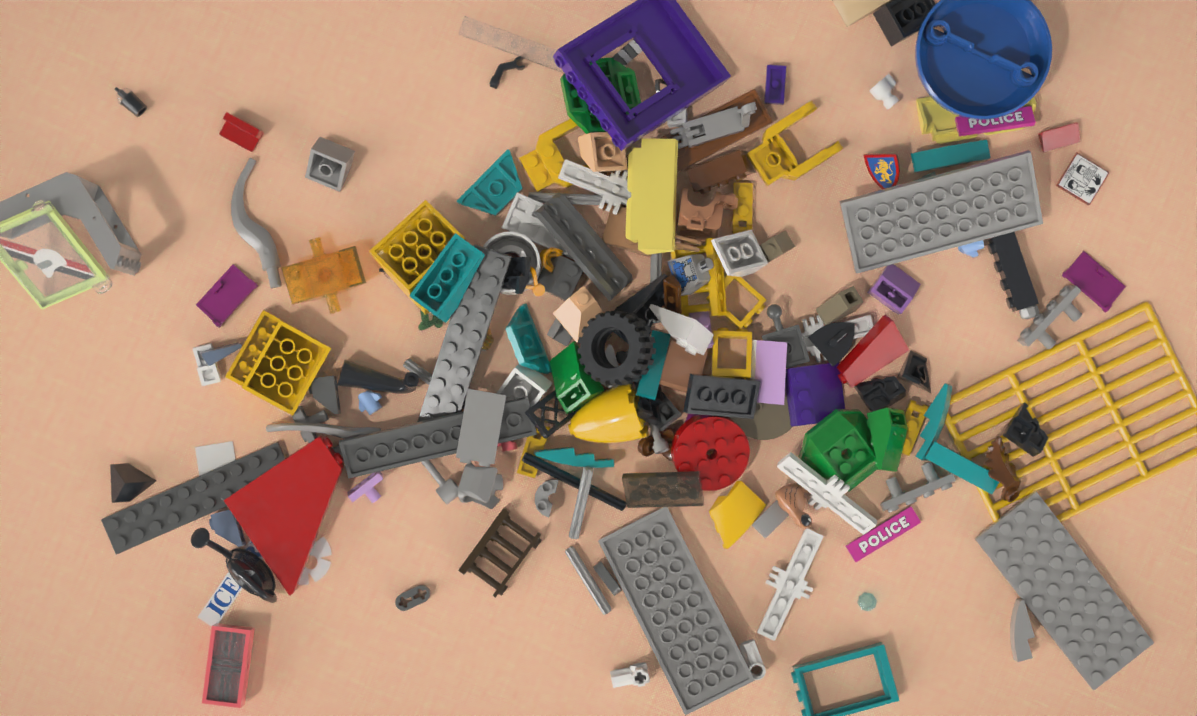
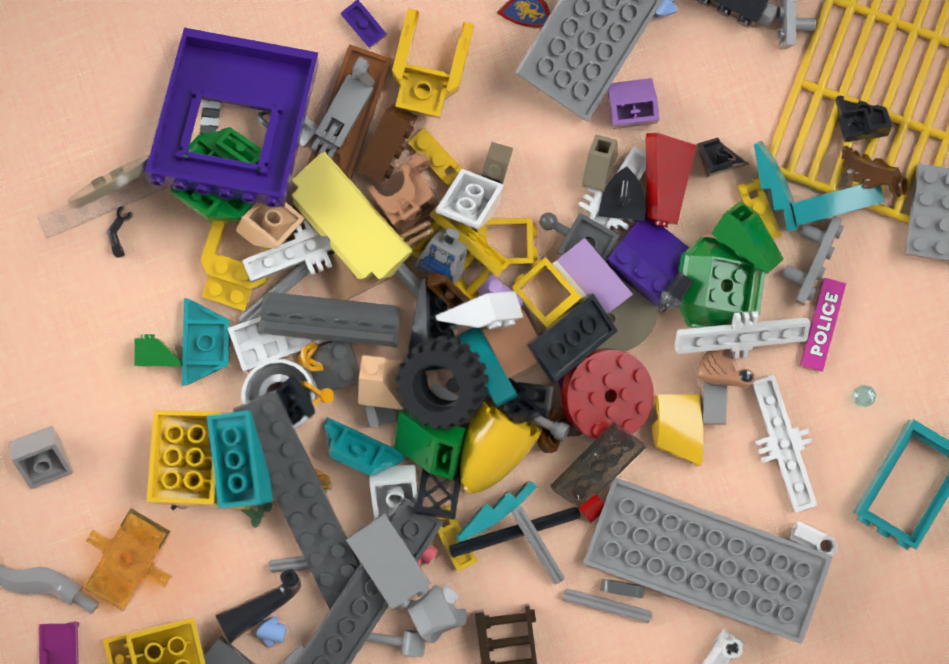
camera: 40 degrees left, 0 degrees up
light grey cylinder [534,479,559,518] -> none
black slope [854,376,906,412] -> none
none -> dark tan plate [67,155,149,209]
none -> green slope [134,334,182,366]
none -> red tile [578,494,604,523]
none -> black piece [661,271,694,313]

